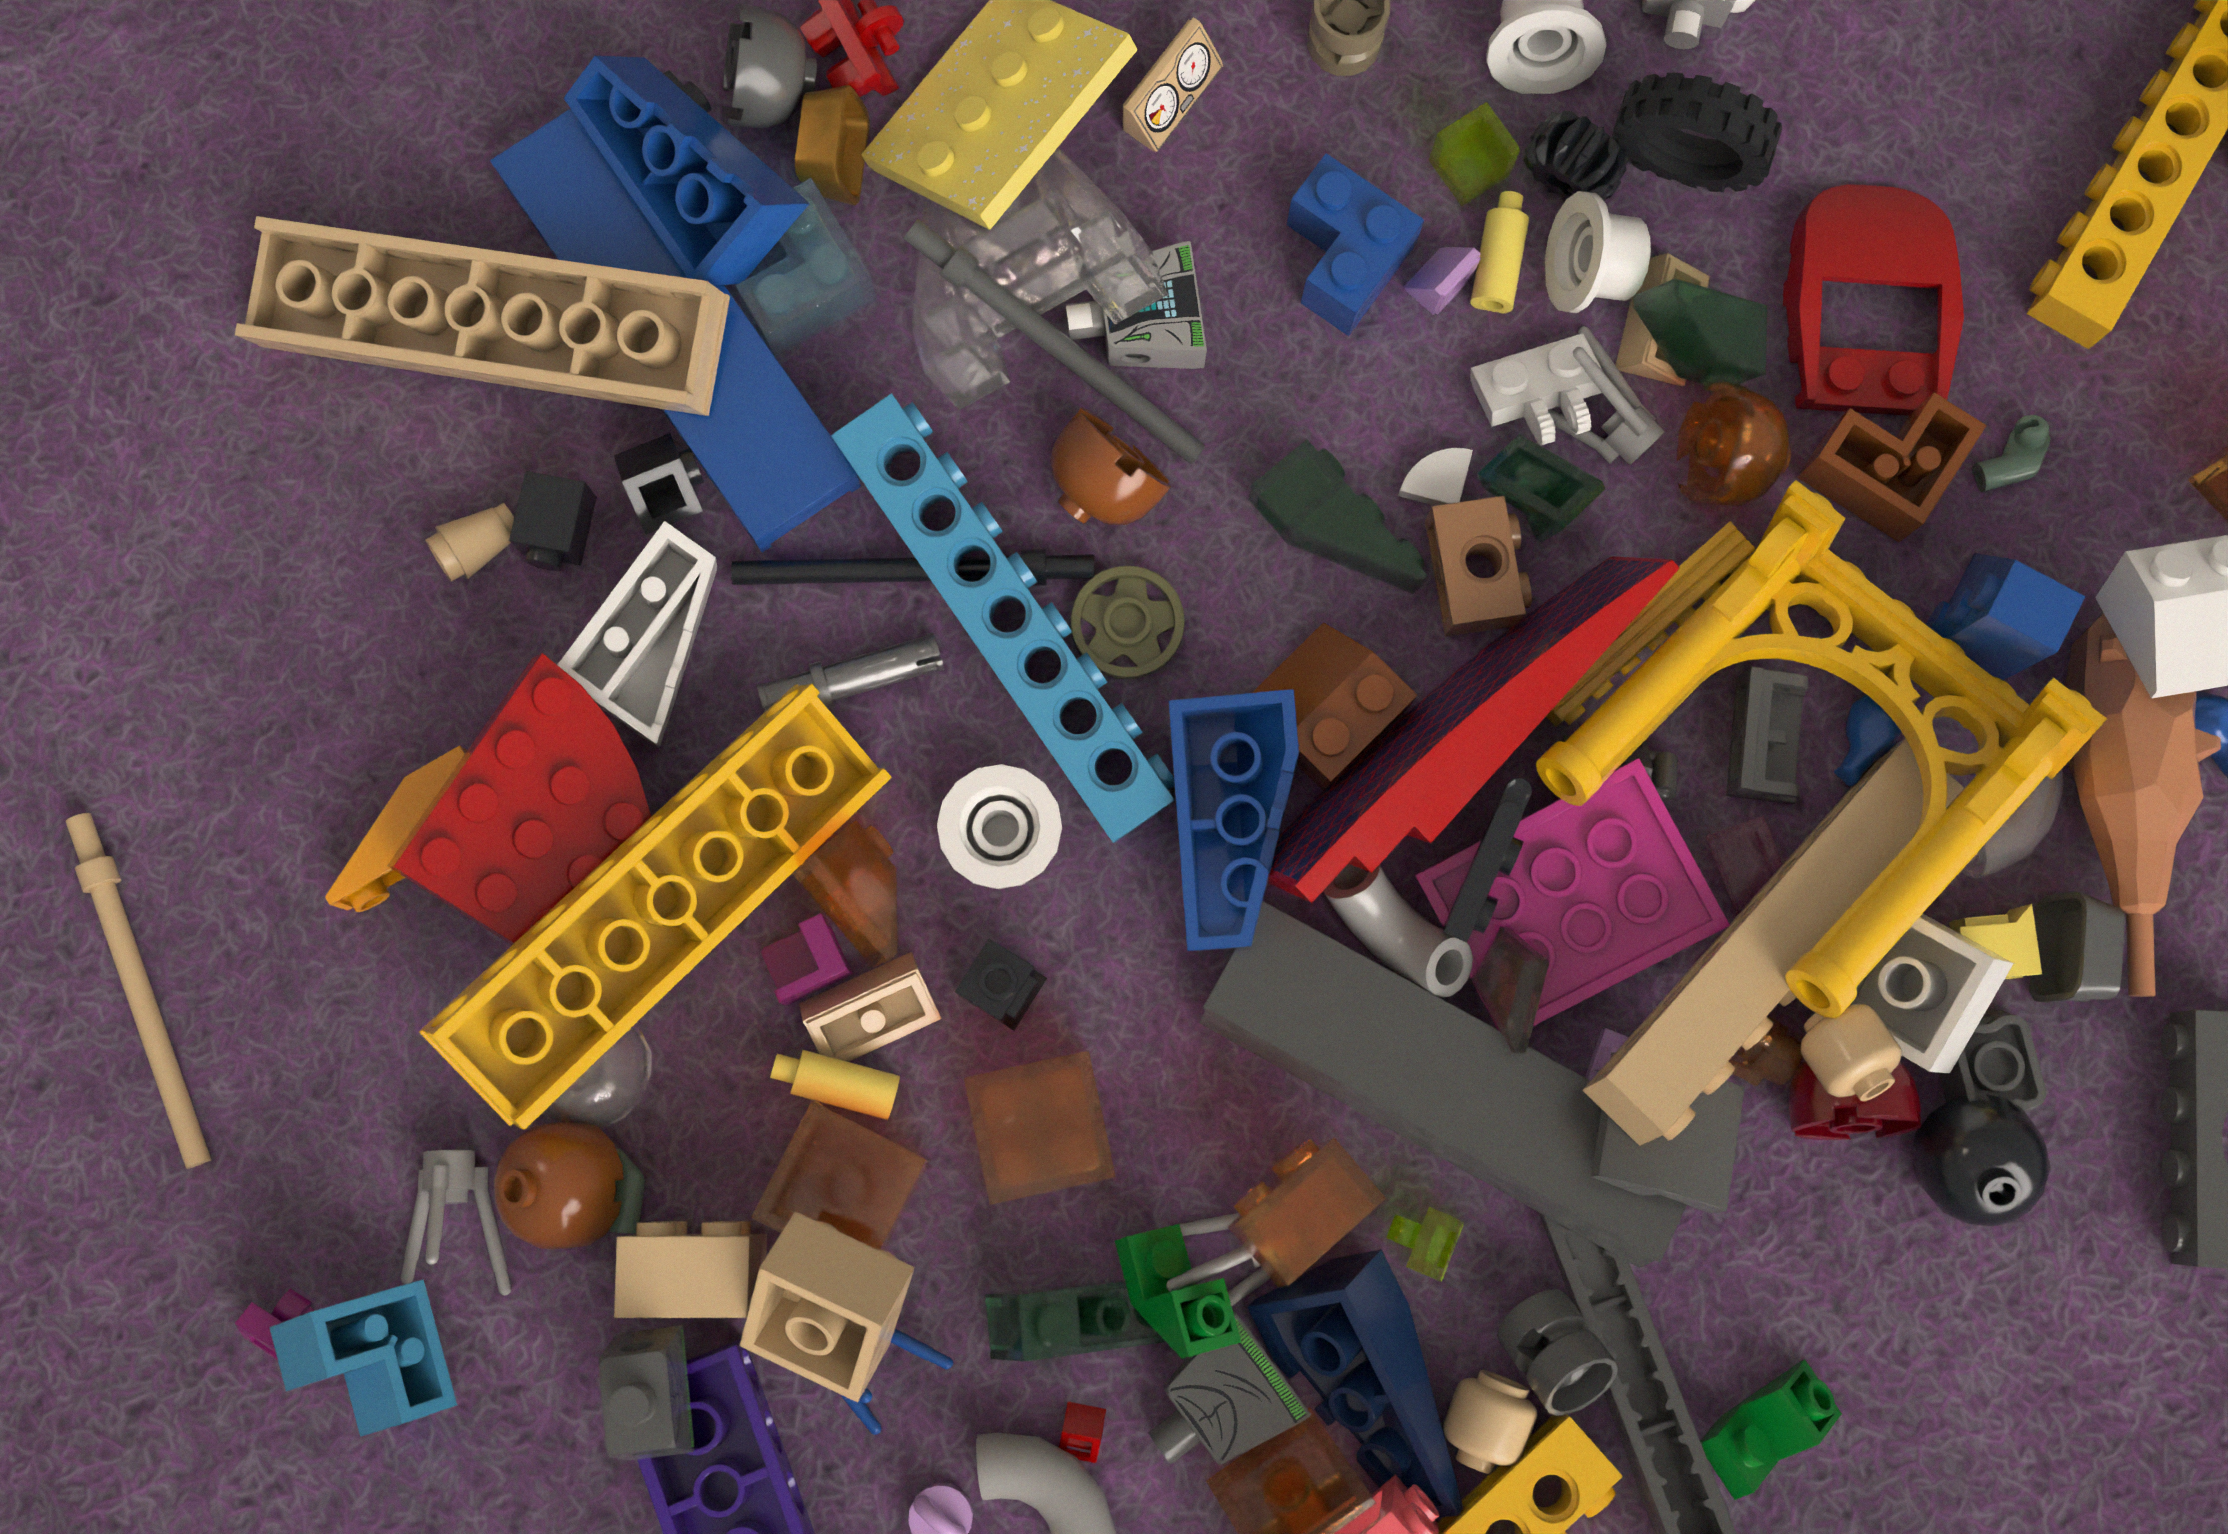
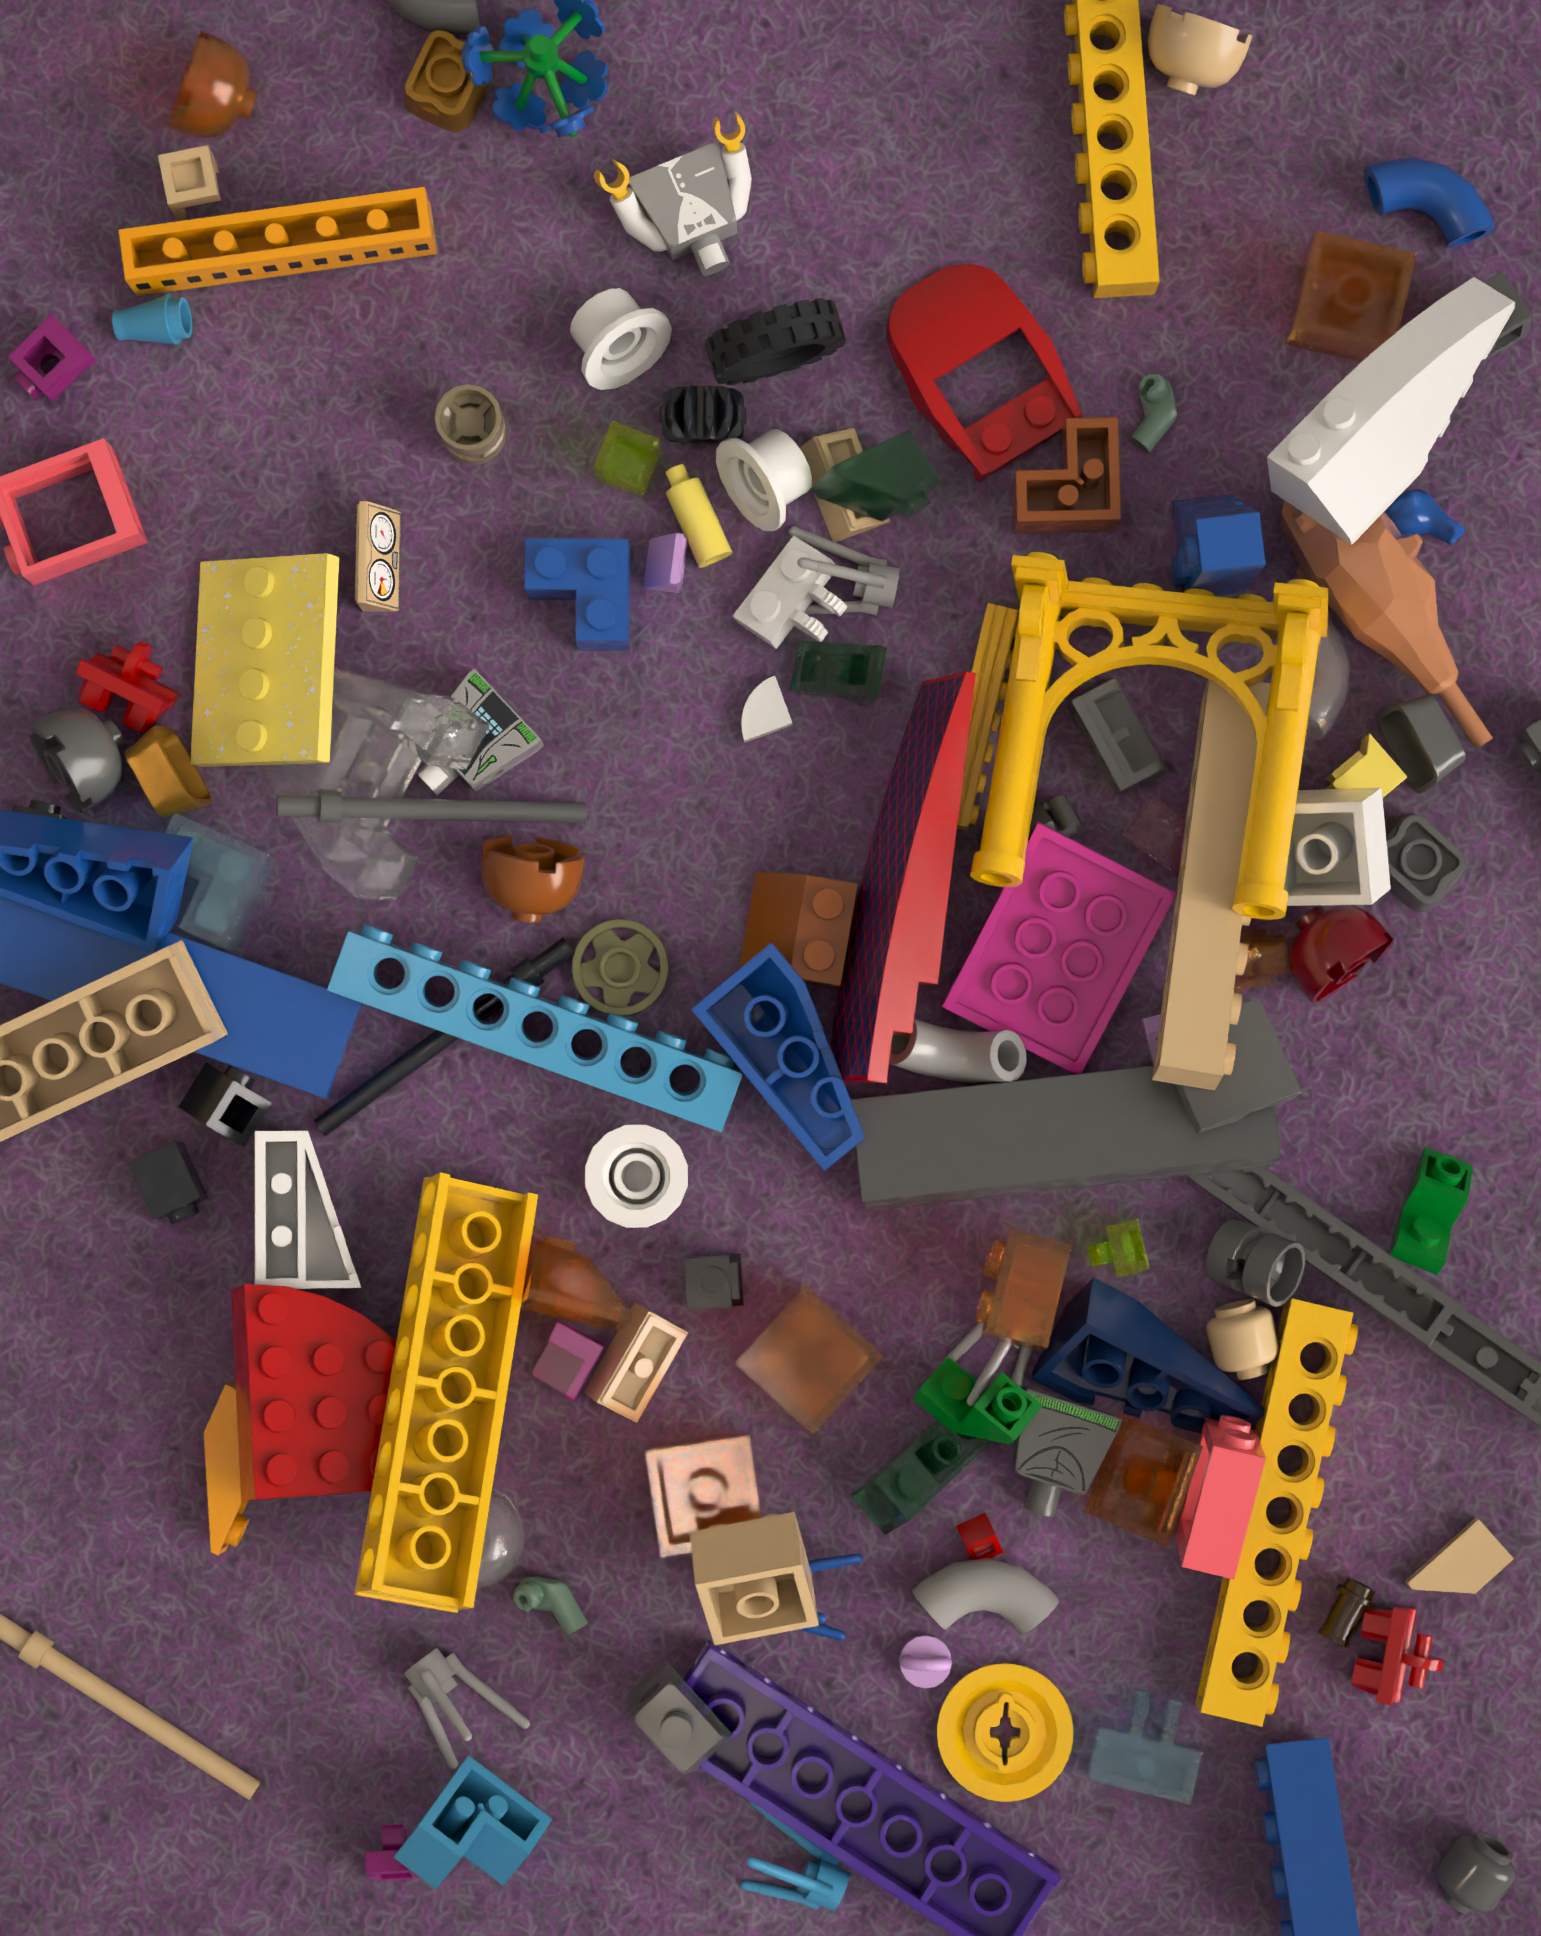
camera: 30 degrees left, 5 degrees up
tan cone [425,503,514,582] -> none
dark orange cylinder [493,1121,624,1250] -> none
tan brick [614,1221,767,1318] -> none
flat silver pin [757,632,944,712] -> none
light yellow cylinder [770,1050,900,1120] -> none
clear green slope [1248,439,1427,594] -> none
medium nougat brick [1425,496,1532,637] -> none
black hinge [1443,778,1532,943] -> none
clear smoke piece [1471,926,1549,1054] -> none
clear orange cylinder [1676,382,1791,506] -> none
tan head [1800,1004,1902,1101] -> none
blue animal [1834,694,1902,786] -> none
black cylinder [1913,1095,2051,1227] -> none

